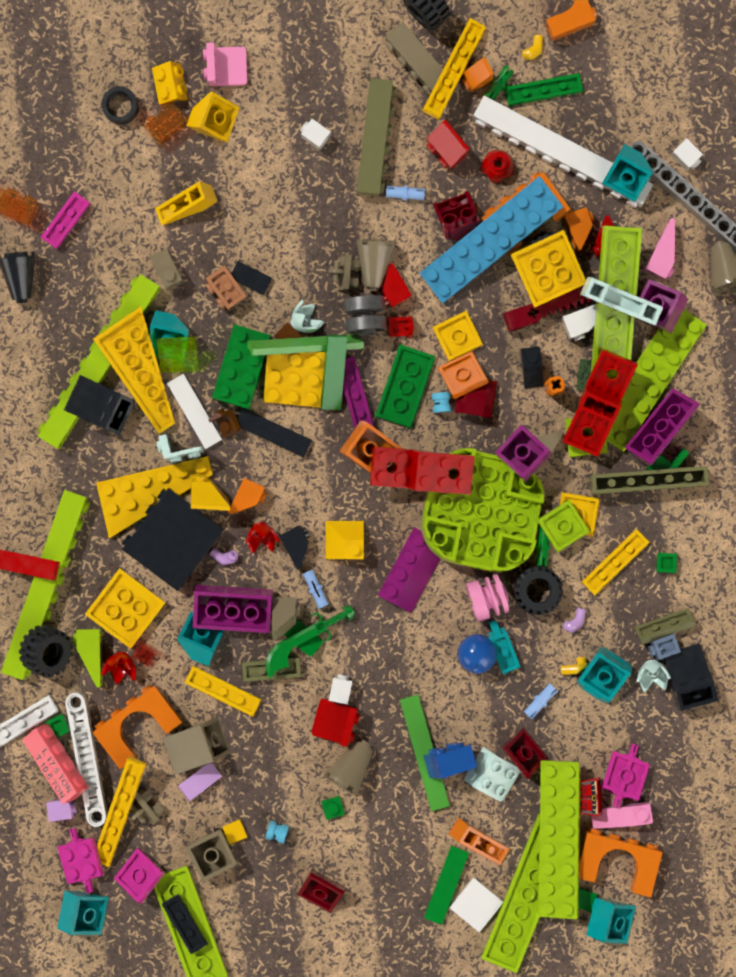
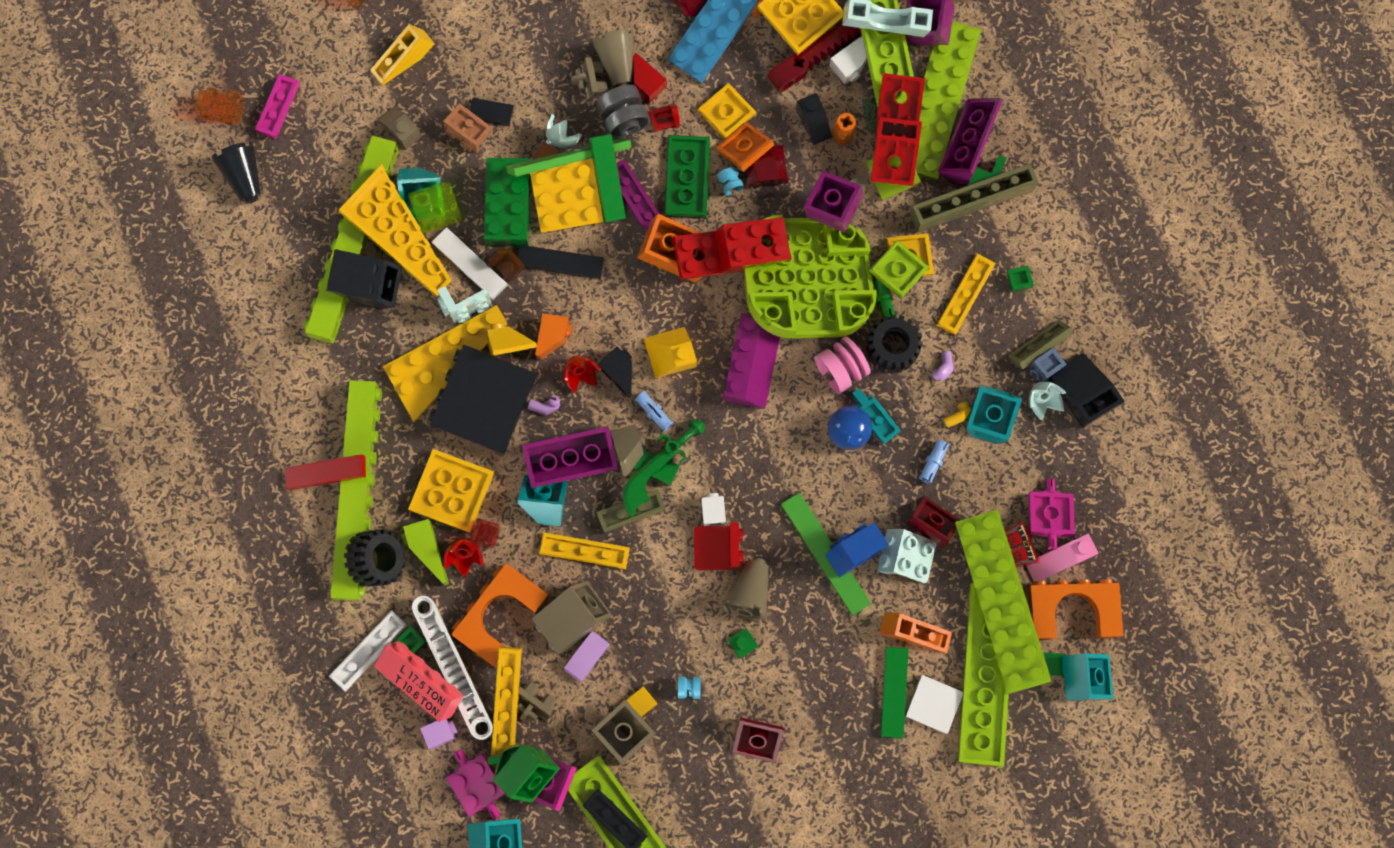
camera: 20 degrees left, 10 degrees down
none -> green piece [487,744,560,803]

